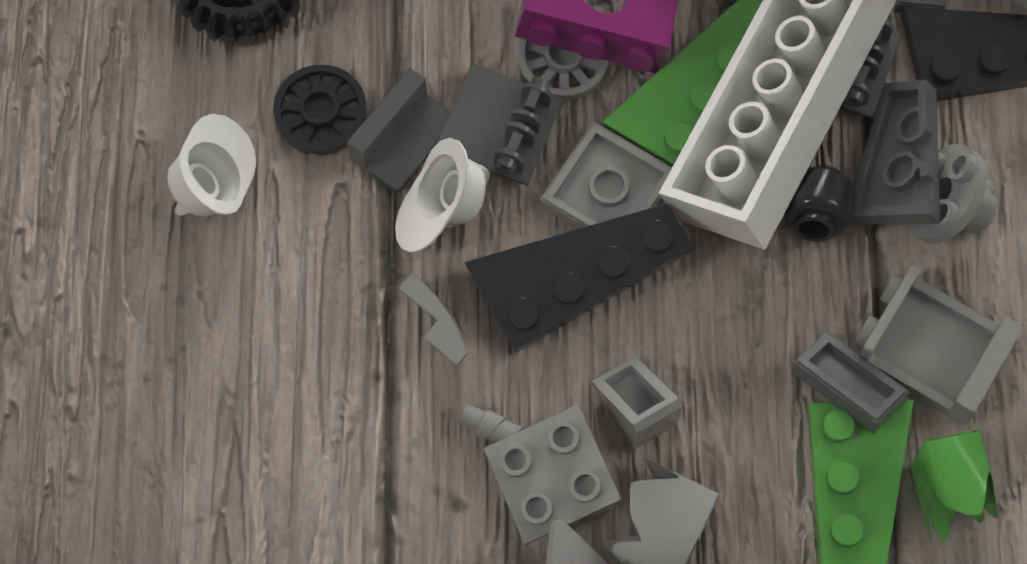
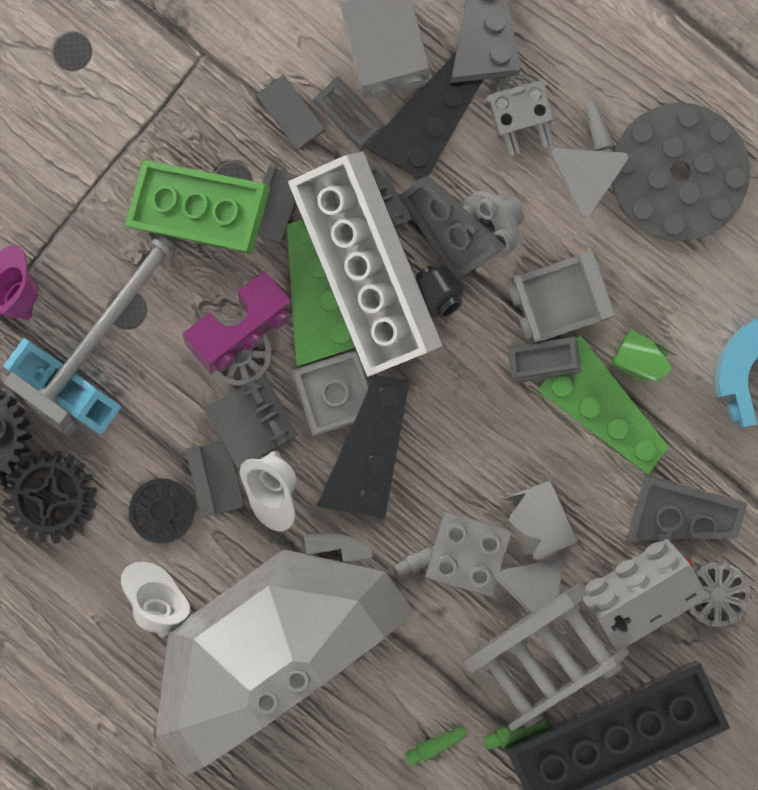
camera: 45 degrees left, 15 degrees up
light grey slope [591,356,682,450] -> none
none -> light grey windscreen [156,549,414,776]

